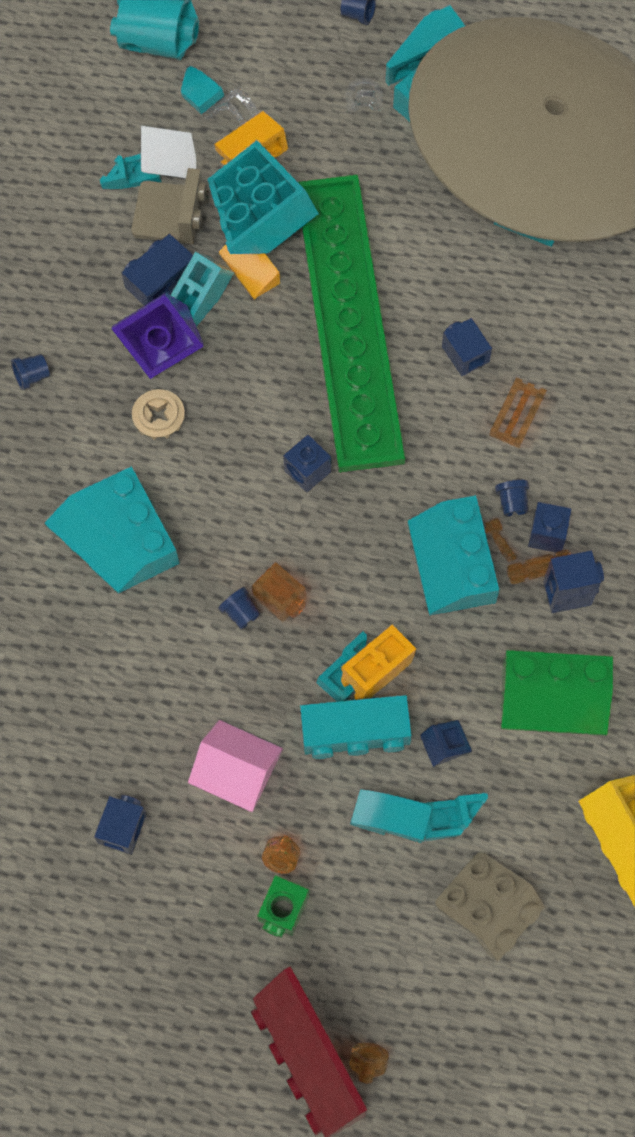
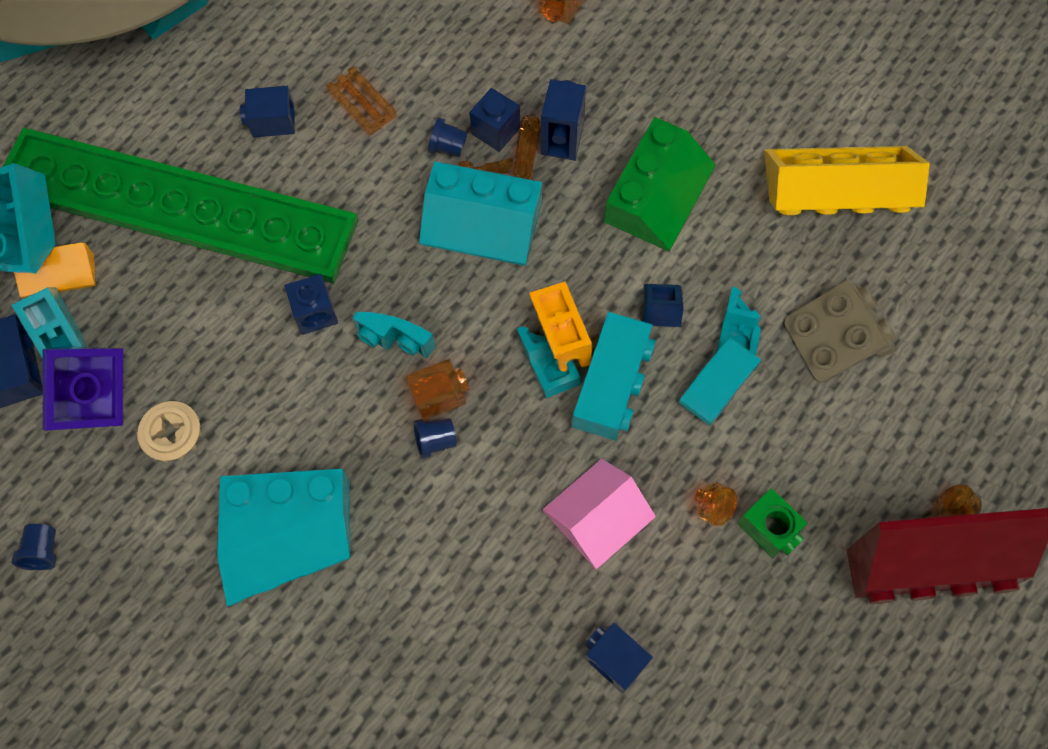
camera: 65 degrees left, 0 degrees up
none -> teal slope [352,312,436,358]

